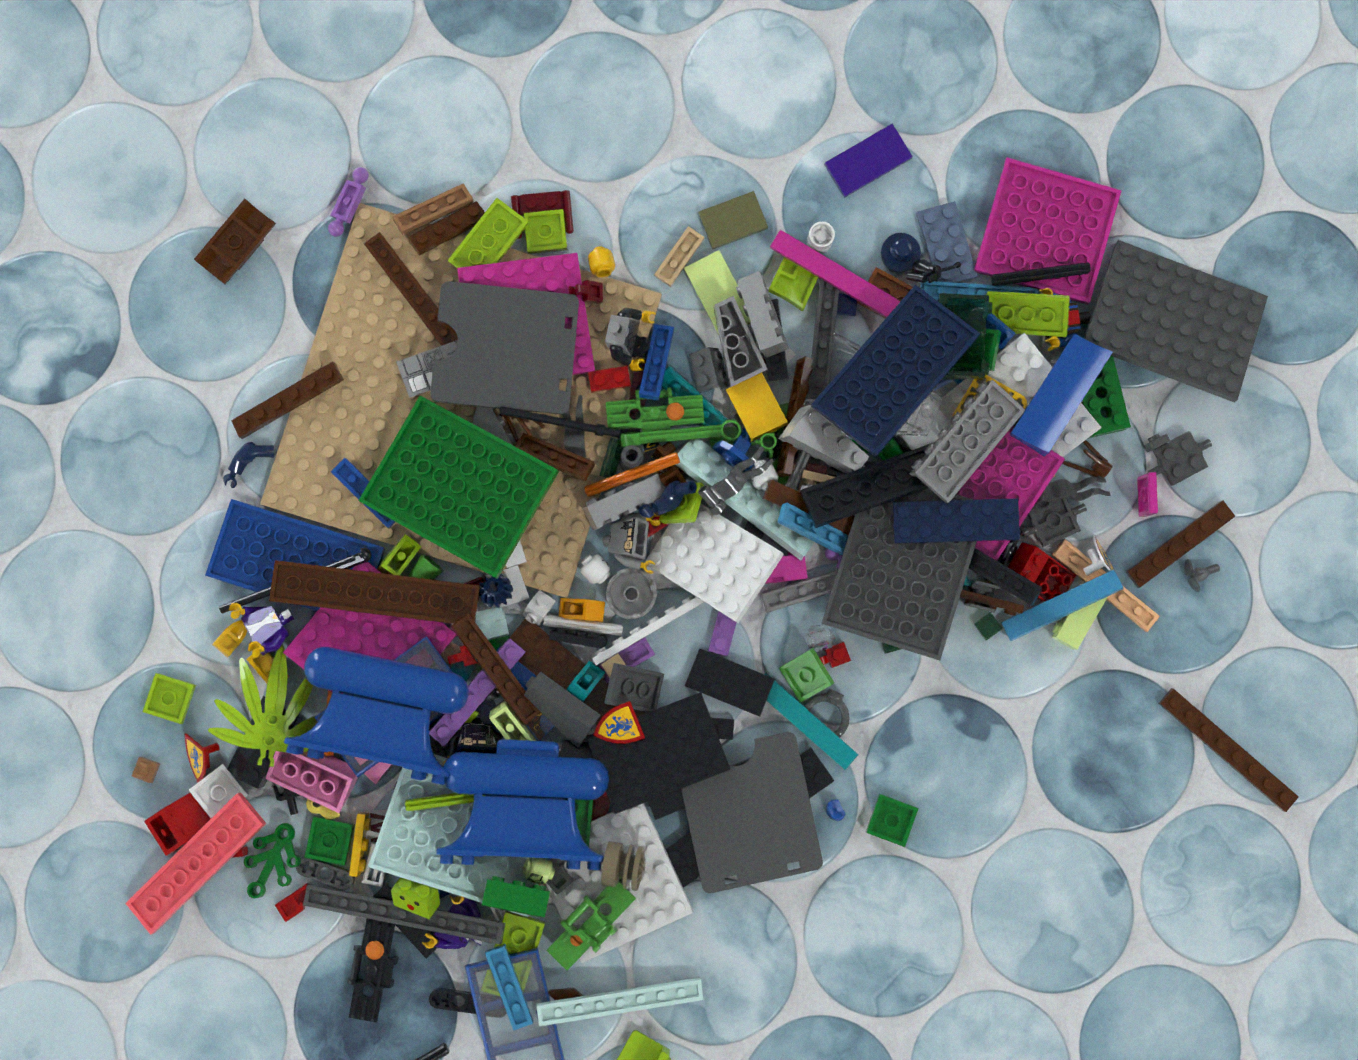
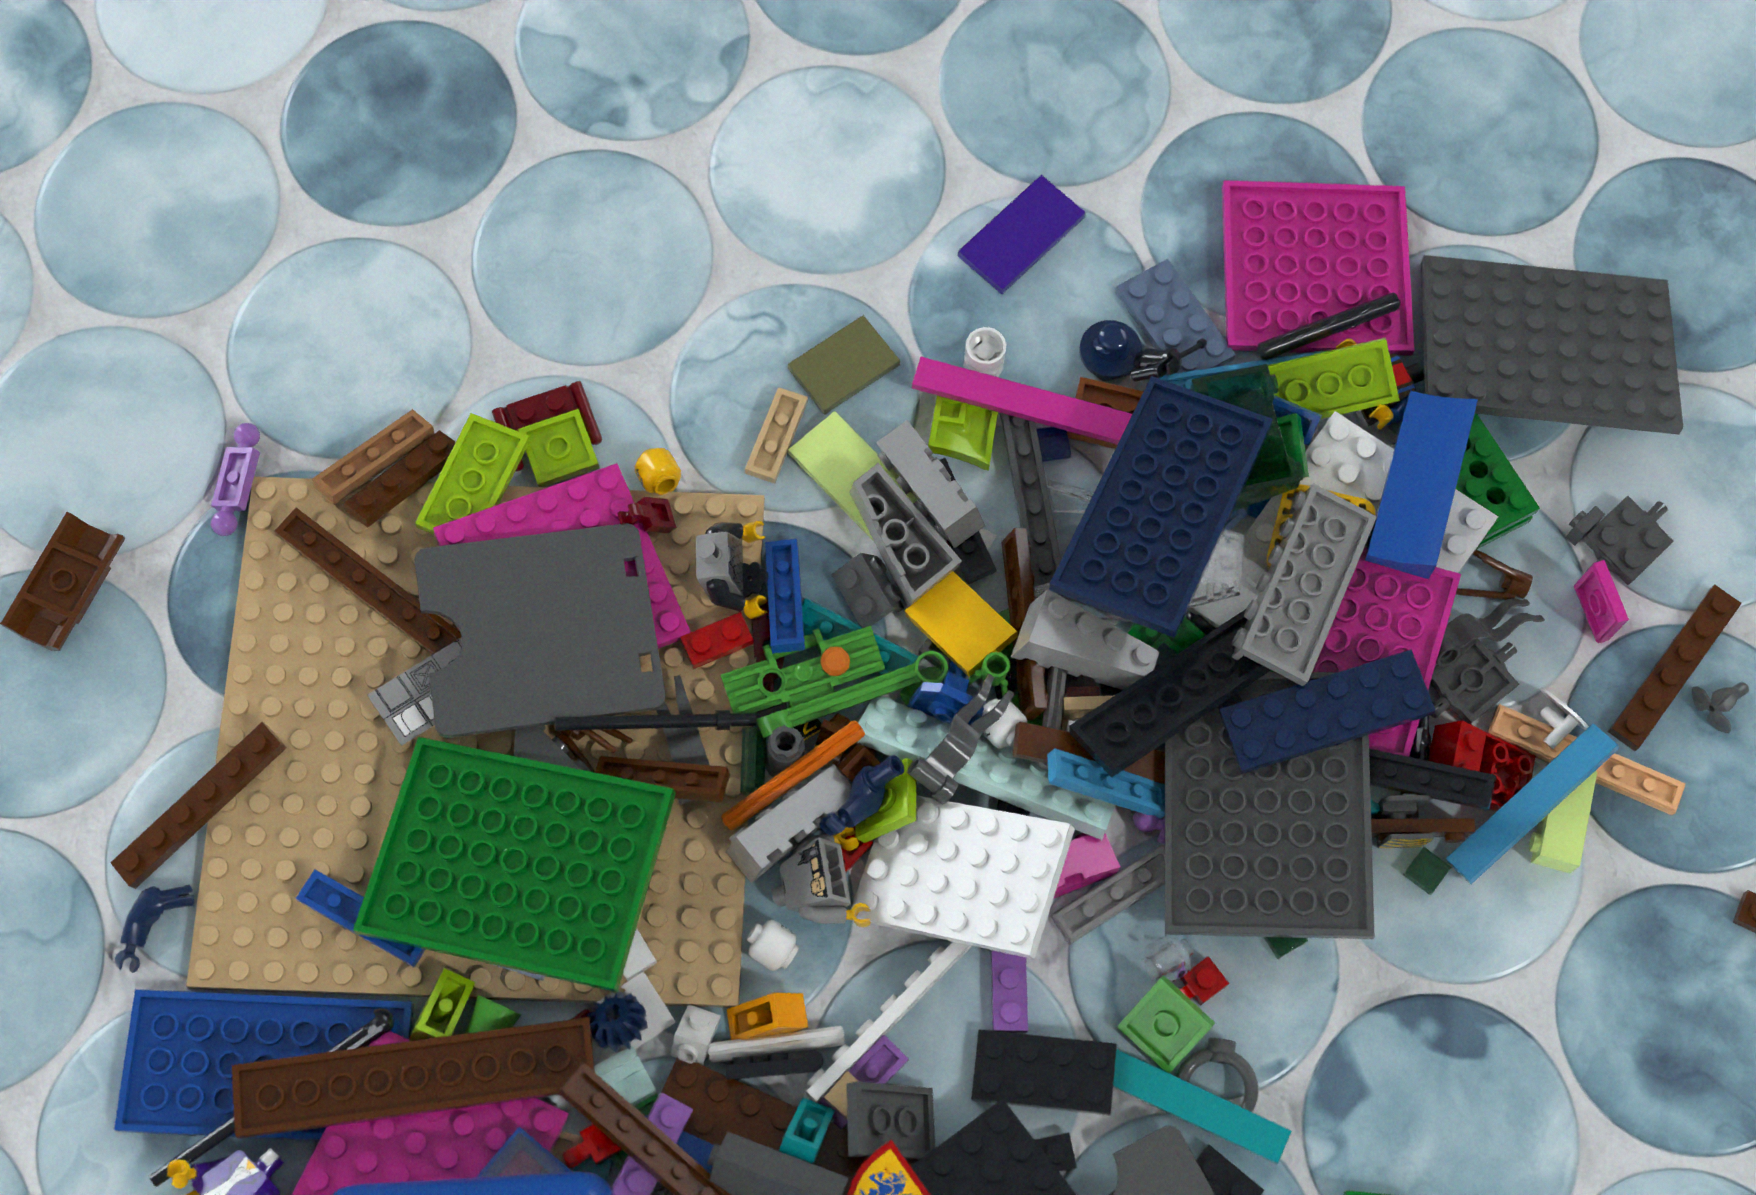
camera: 20 degrees left, 15 degrees down
light grey plate [606,568,657,619] -> none

